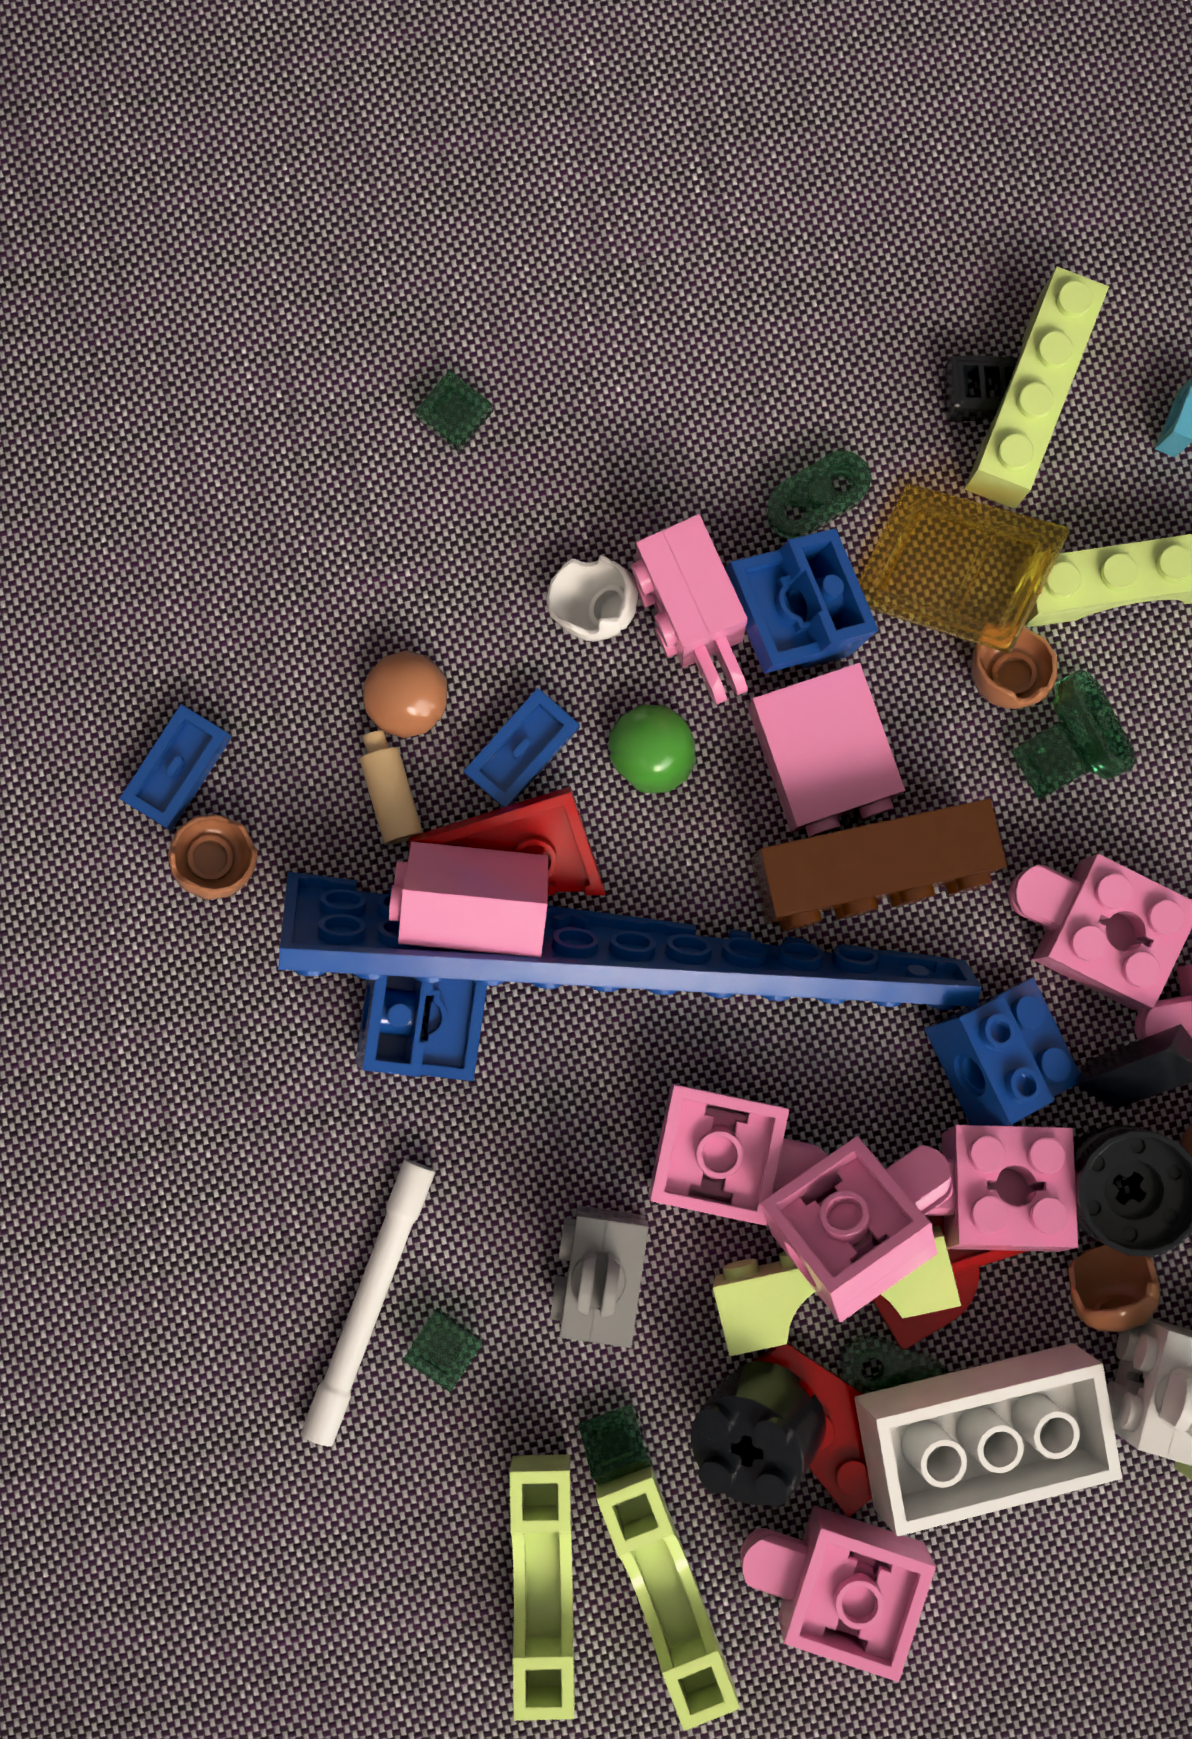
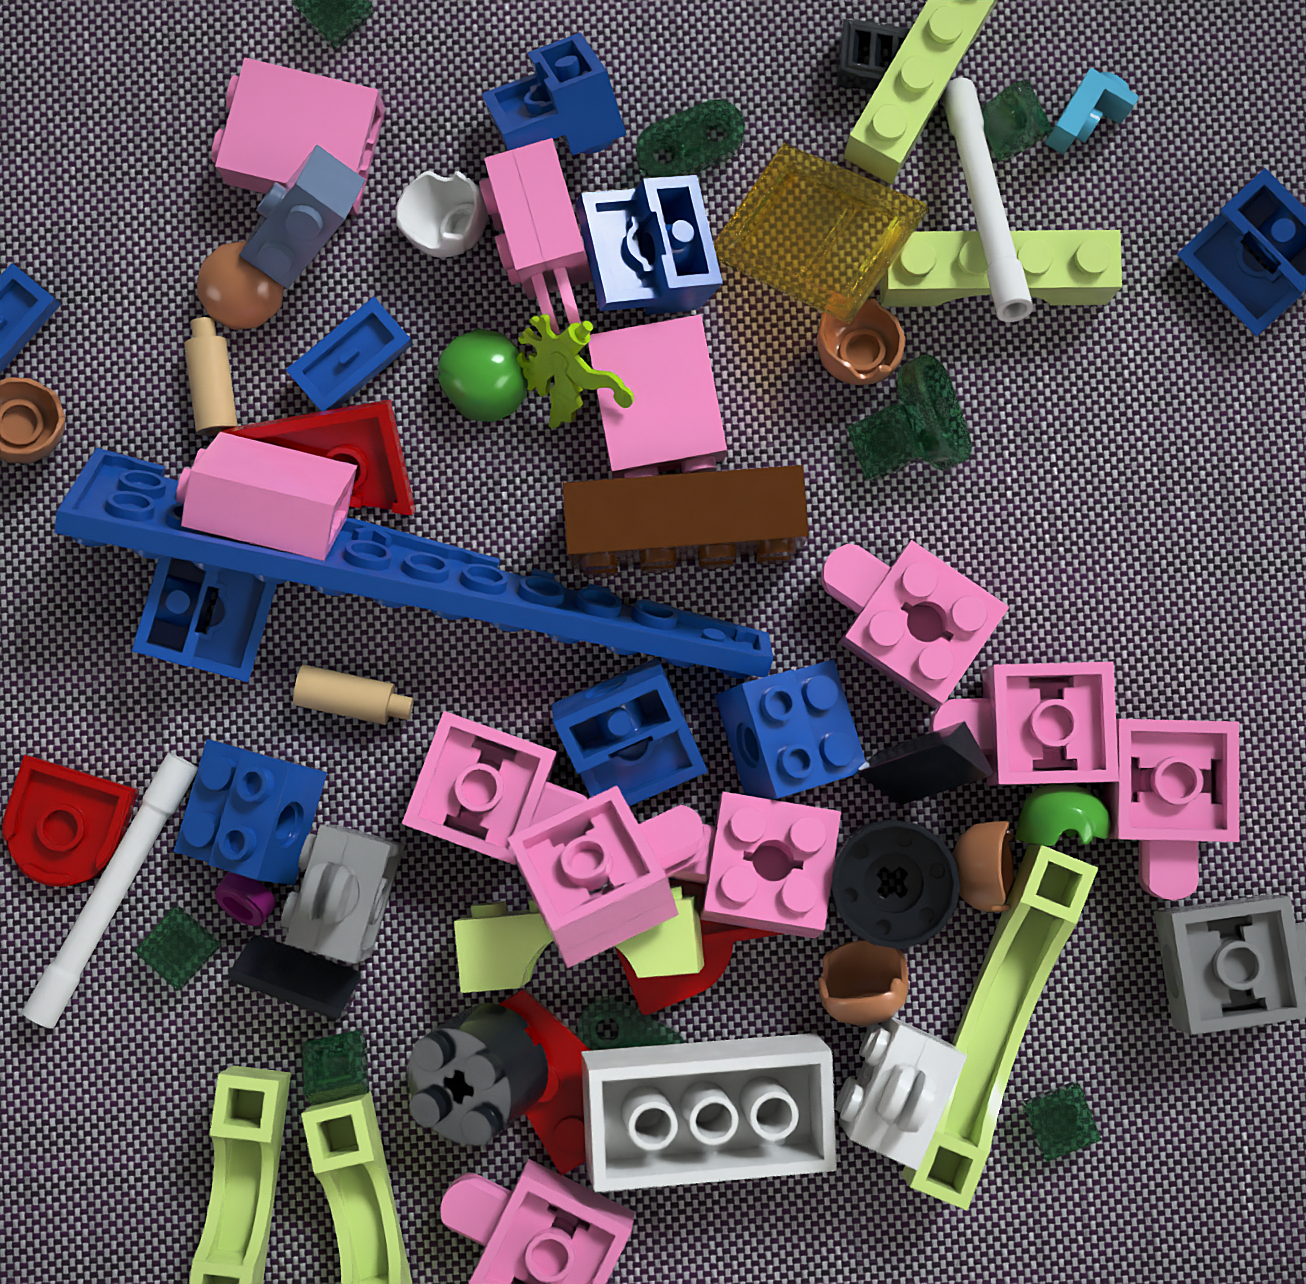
camera: 10 degrees right, 0 degrees up
none -> red tile [2,755,140,887]
none -> blue brick [173,739,327,885]
none -> bright pink brick [212,57,386,216]
none -> magenta tile [214,872,276,926]
none -> black slope [227,935,361,1020]
none -> sand blue brick [239,145,365,289]
none -> tan cylinder [293,664,414,725]
none -> blue brick [481,32,627,156]
none -> lime piece [516,314,635,429]
none -> blue brick [552,657,708,806]
none -> white piece [941,78,1033,322]
none -> clear green plate [980,80,1053,162]

